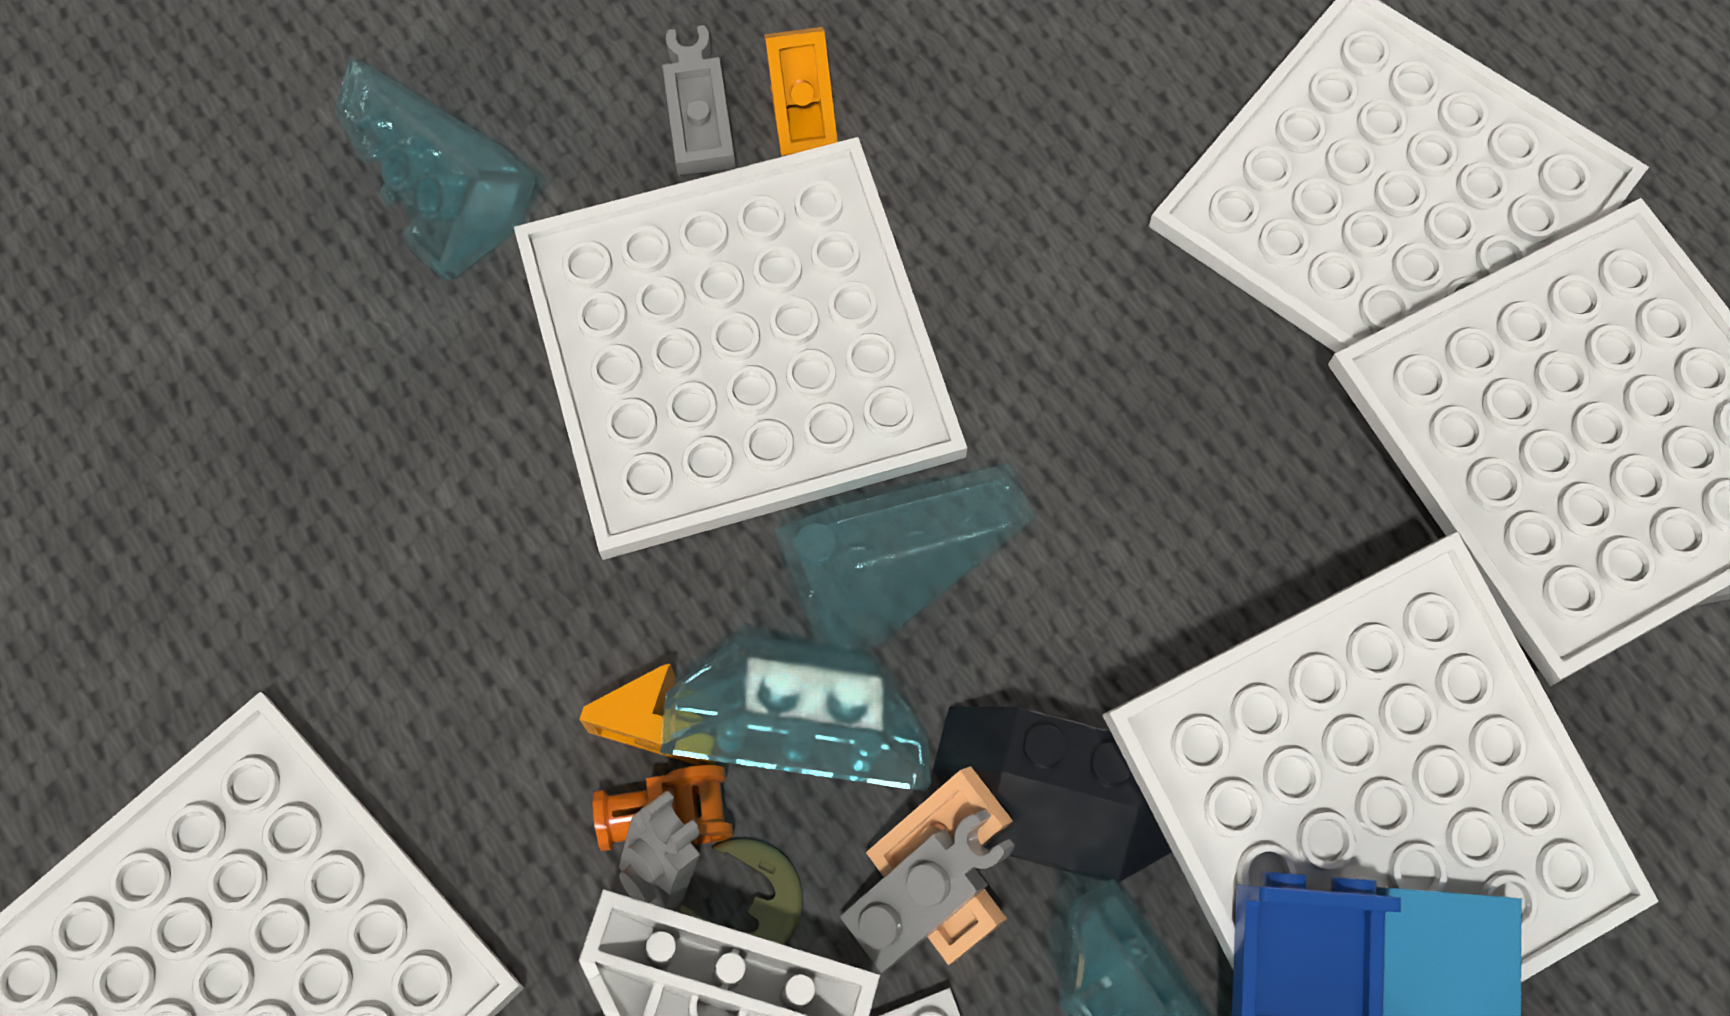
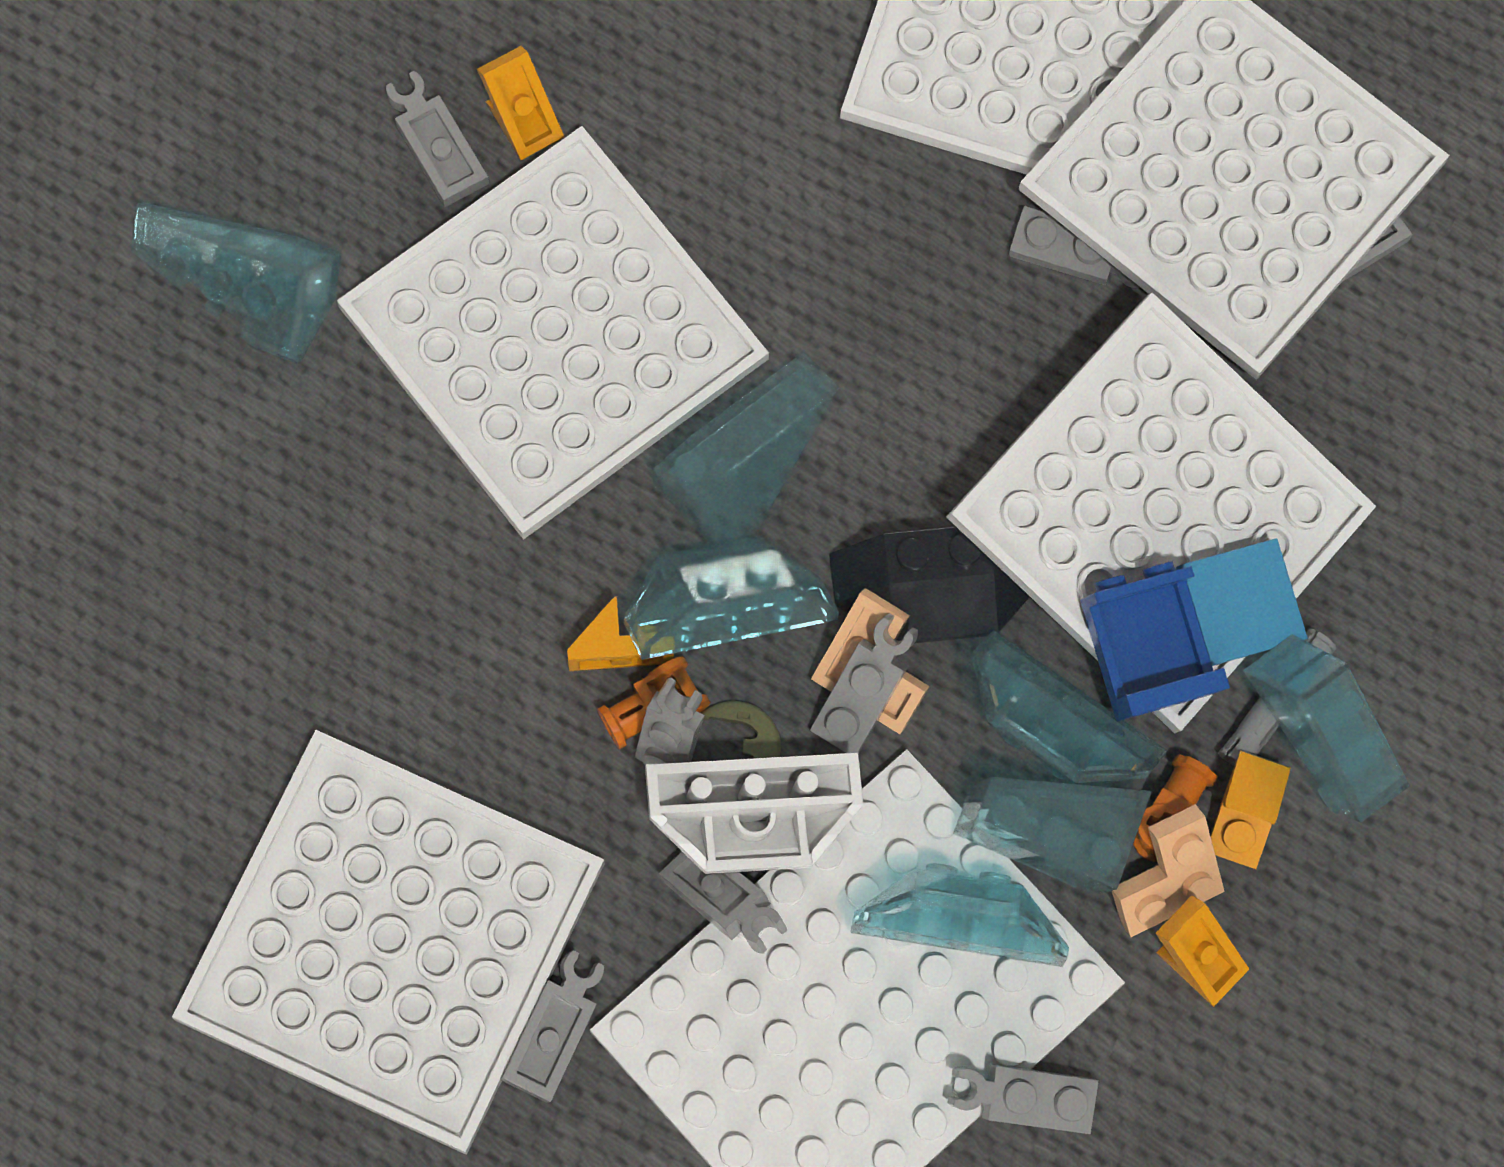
camera: 25 degrees left, 5 degrees up
none -> light grey plate [1008,206,1141,288]

